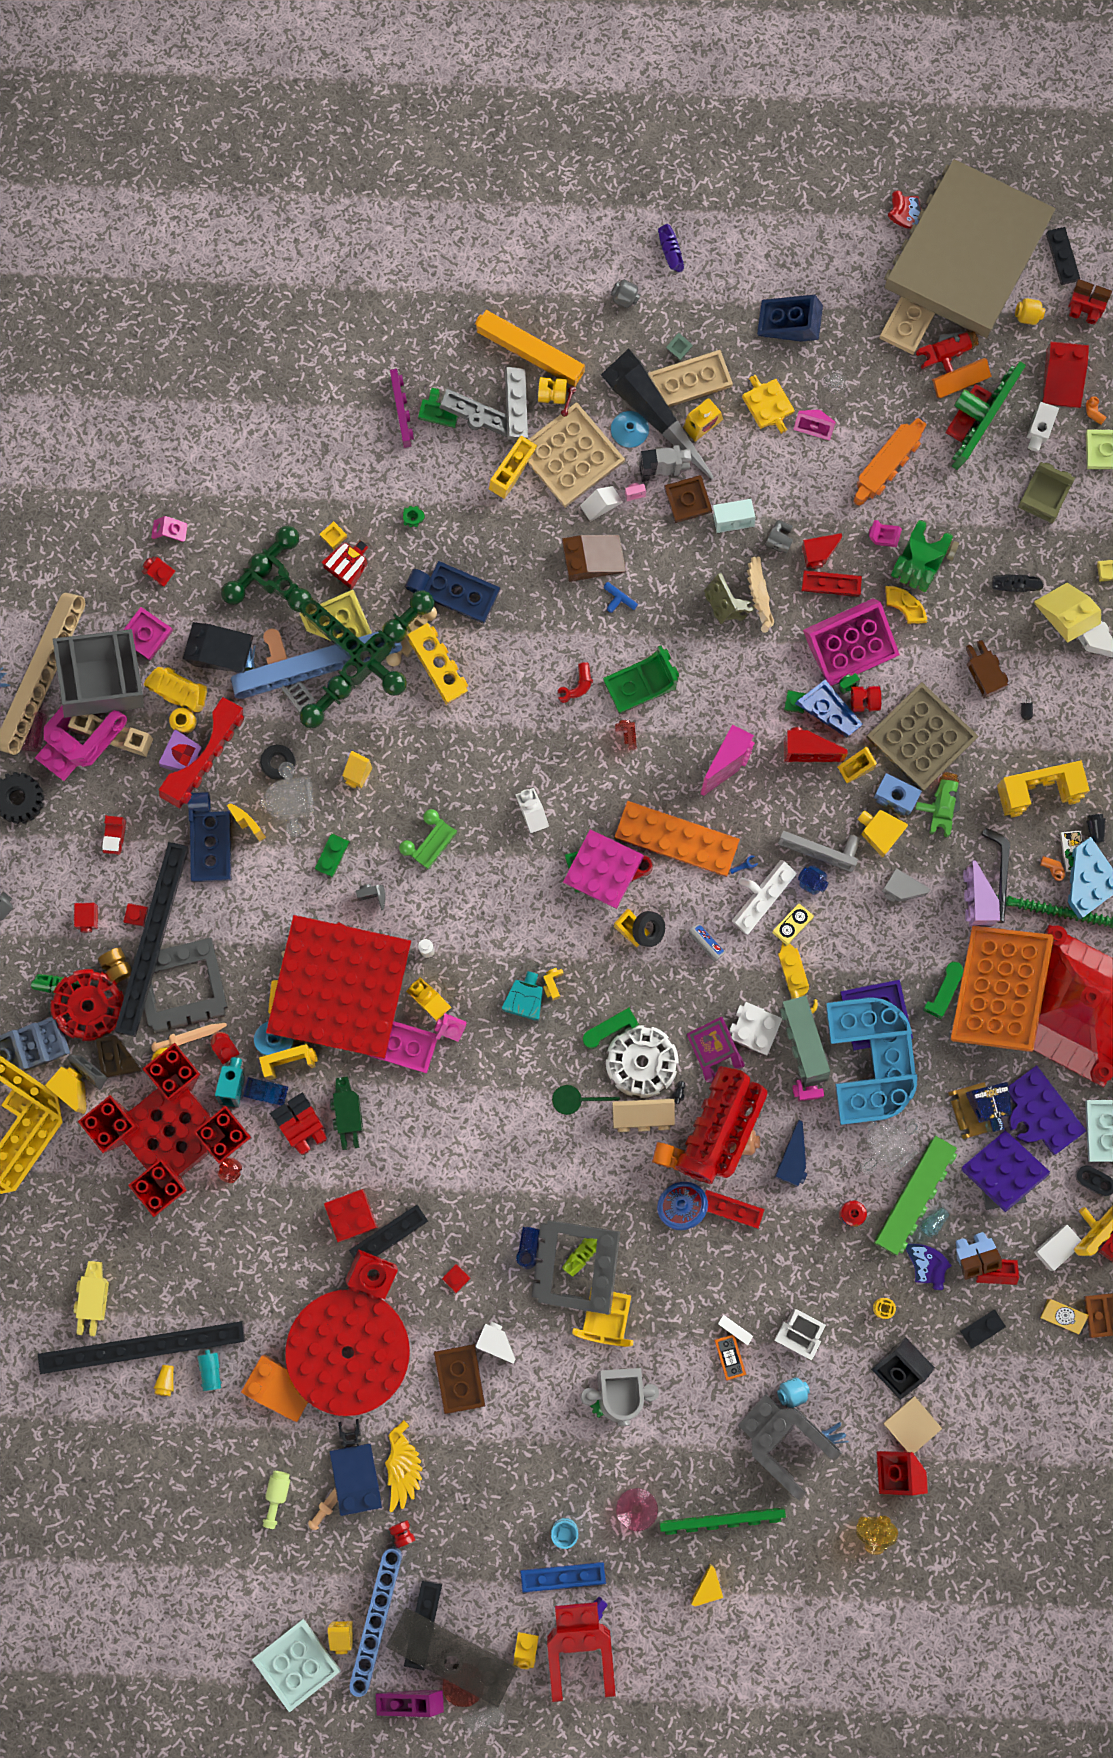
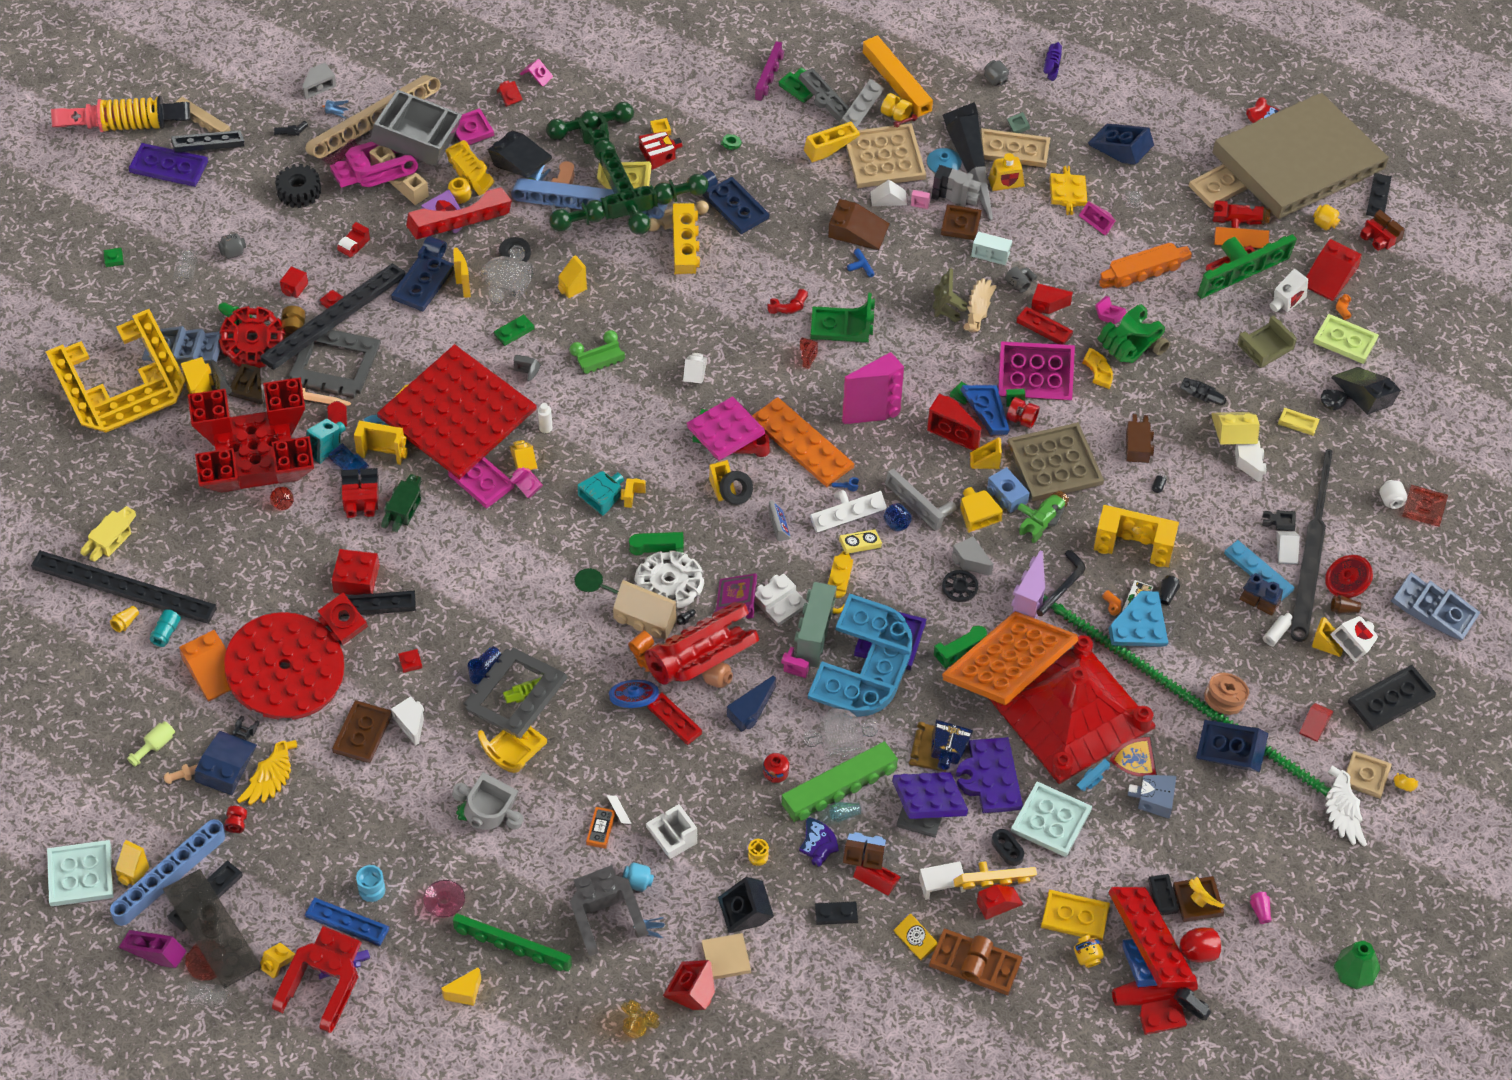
camera: 25 degrees right, 25 degrees down
none -> black wheel [942,570,978,602]

